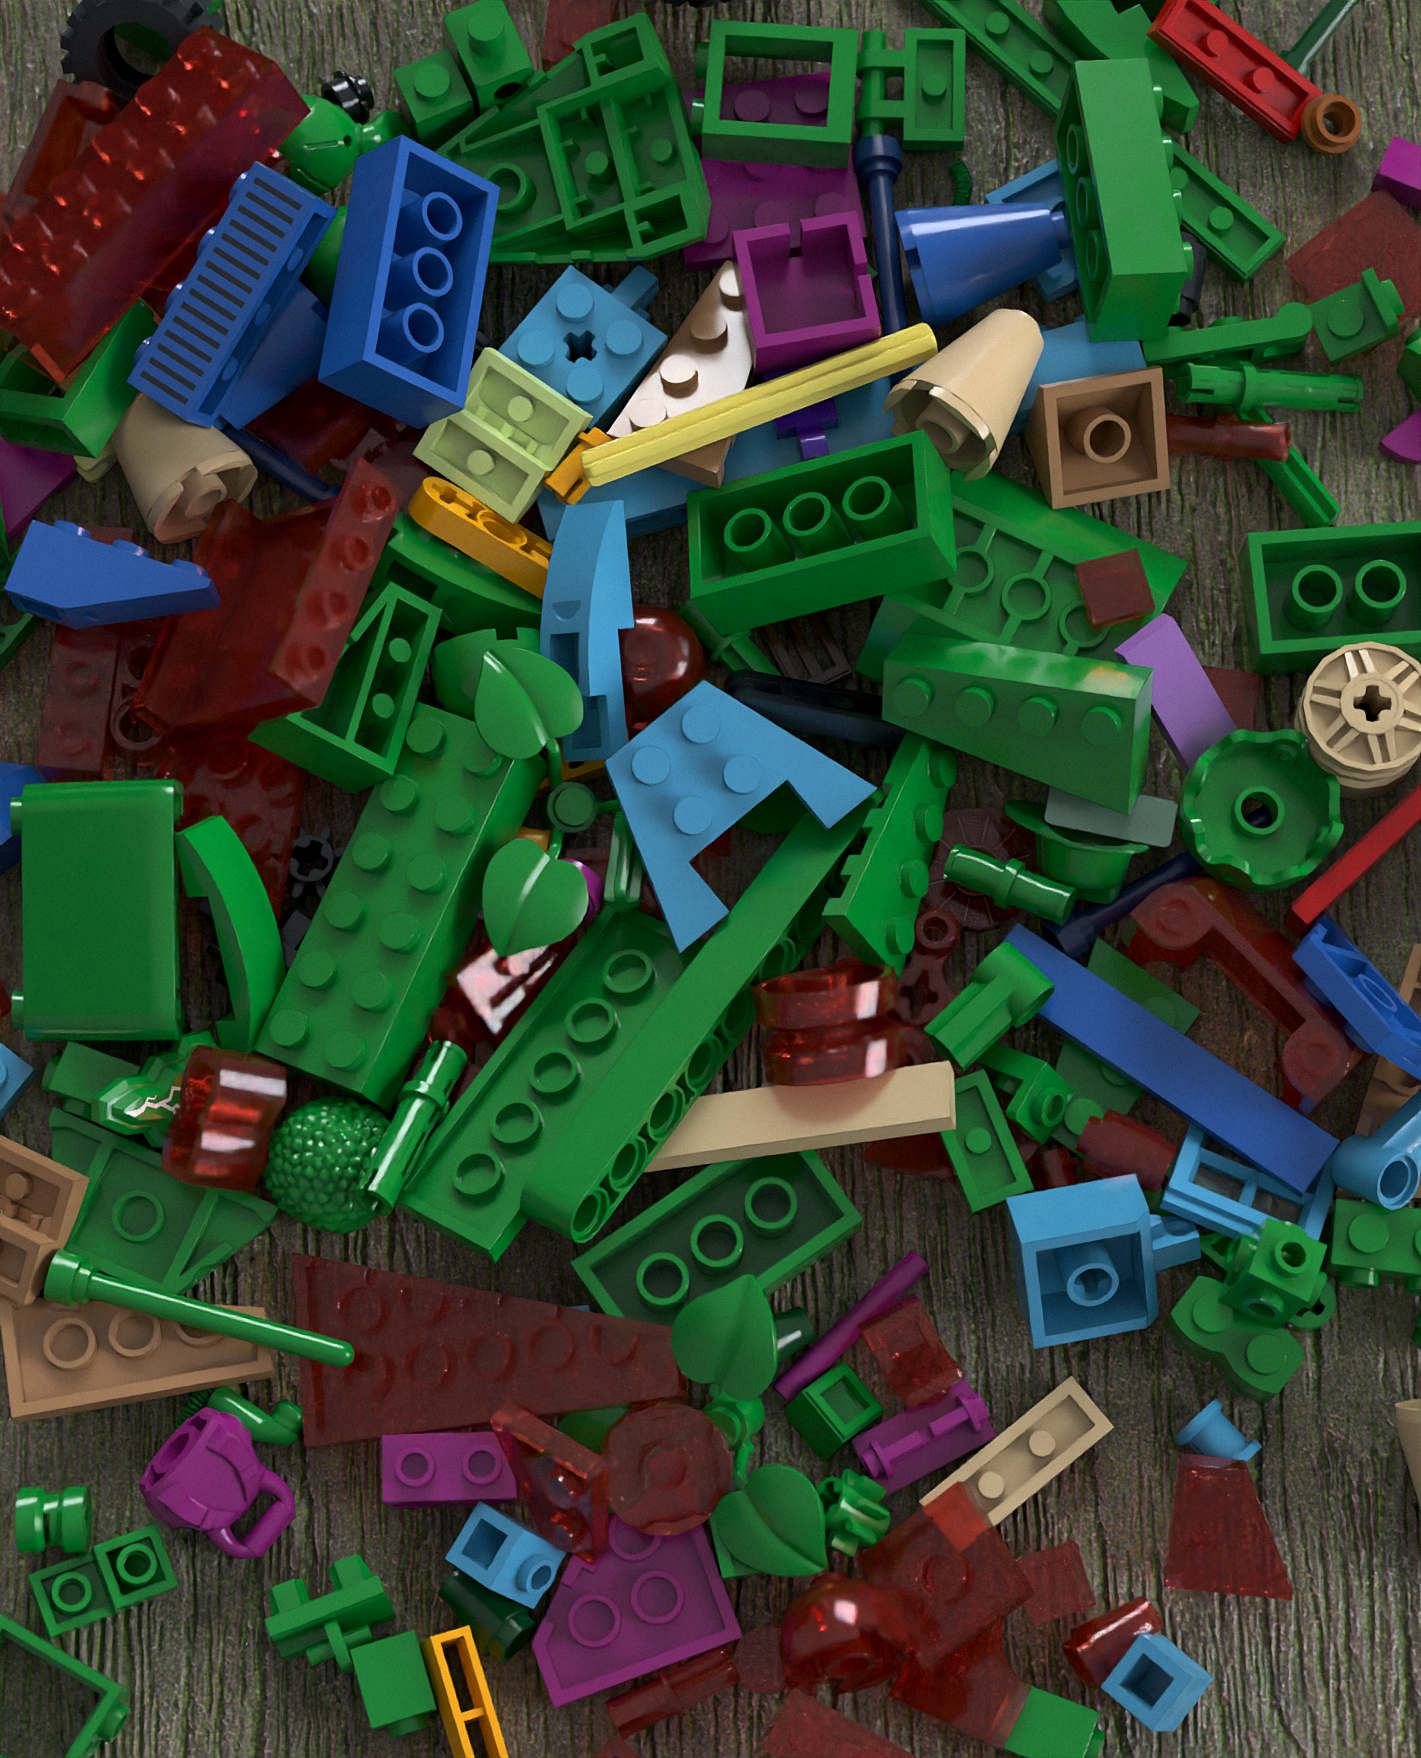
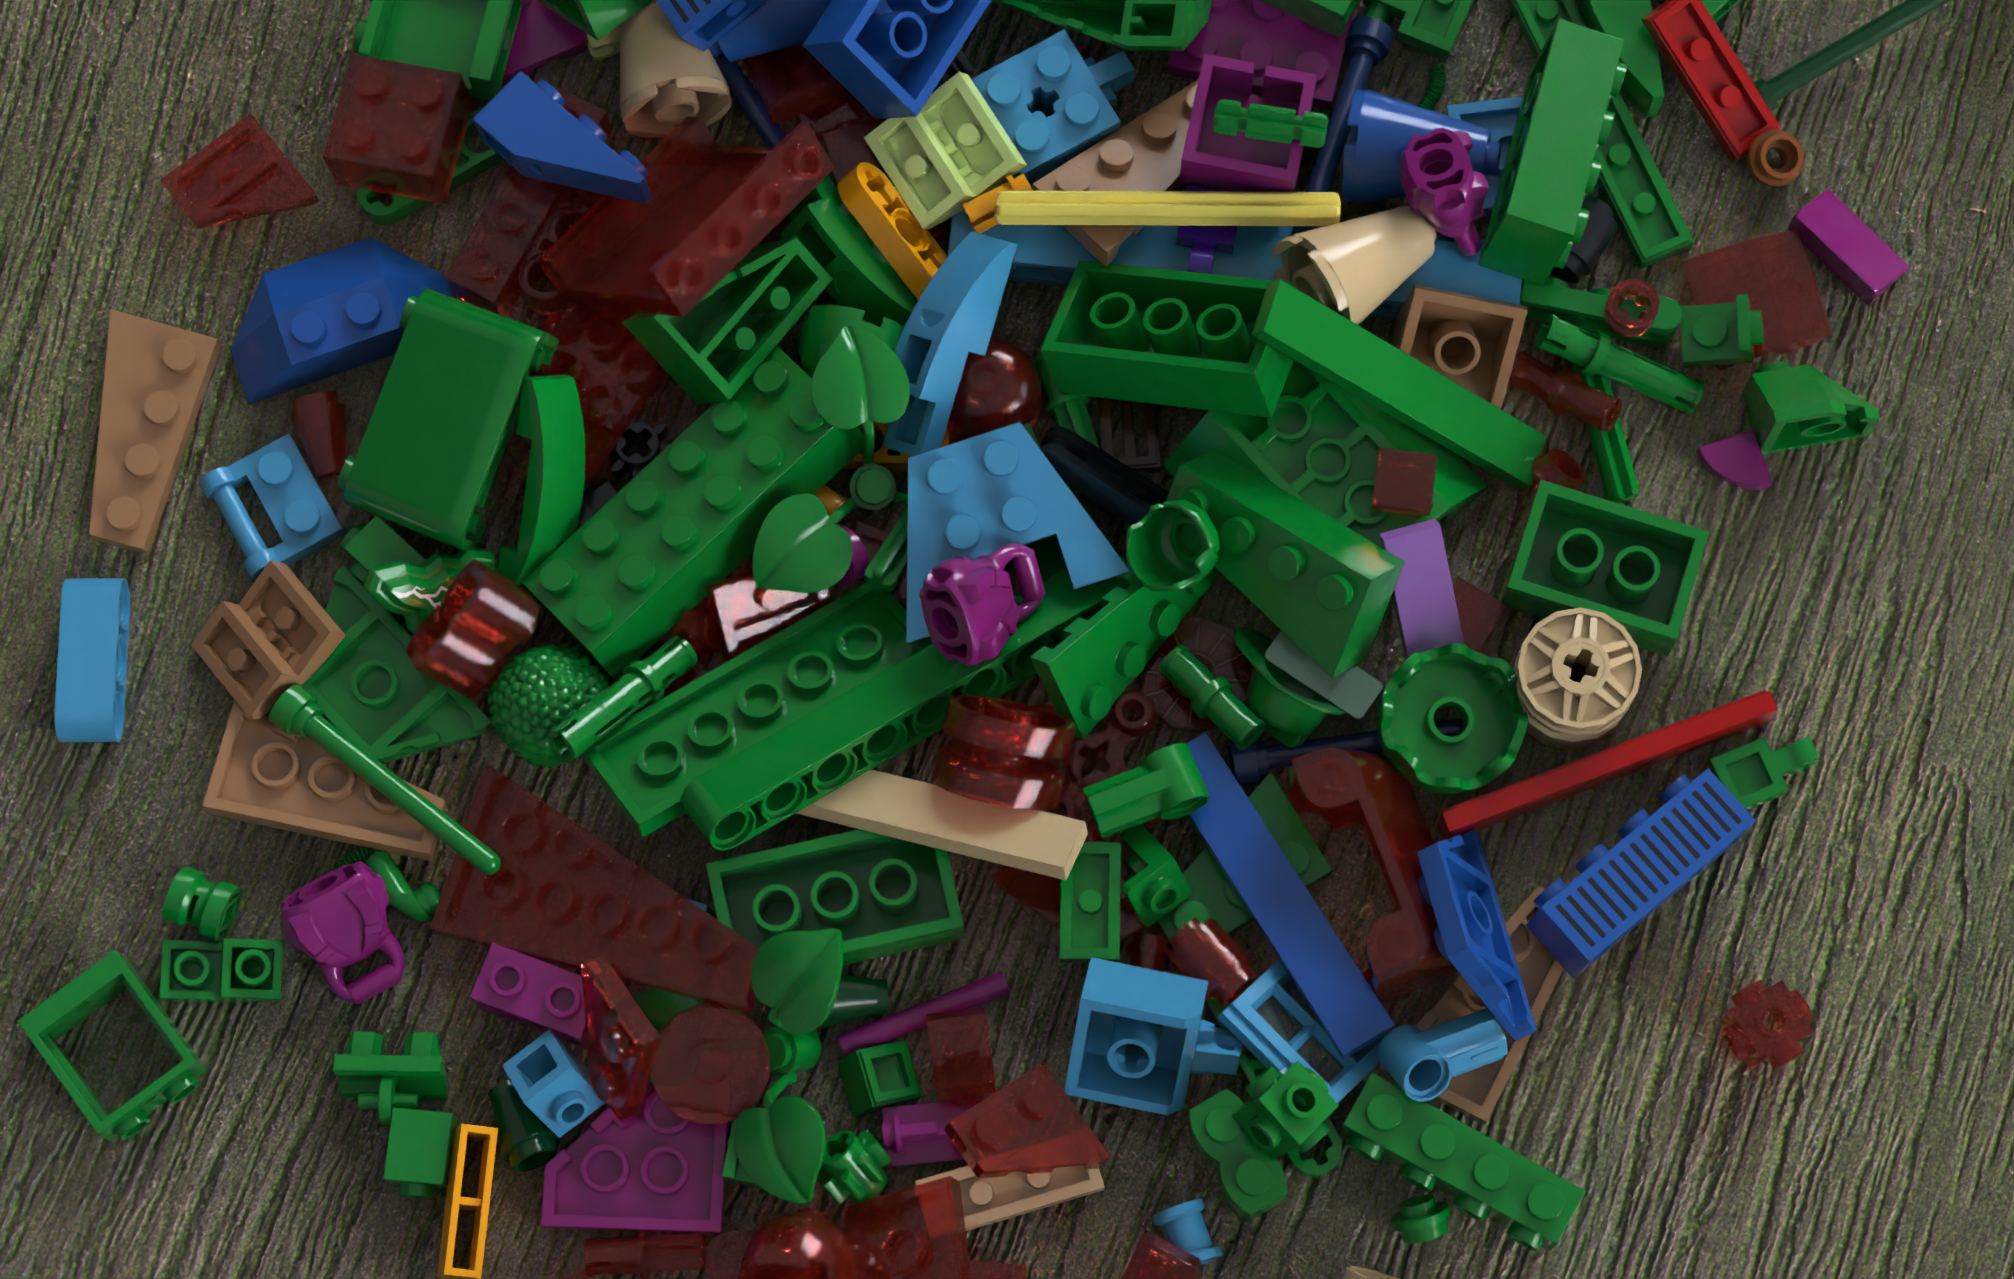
camera: 25 degrees right, 0 degrees up
none -> magenta piece [919,543,1045,666]
none -> clear red wing [943,1062,1110,1179]
none -> green hair [1126,500,1220,592]
none -> green axle [1213,99,1328,148]
none -> green tile [1252,279,1546,490]
none -> magenta piece [1399,128,1489,256]
none -> clear red plate [1532,448,1585,491]
none -> clear red bush [1604,279,1660,337]

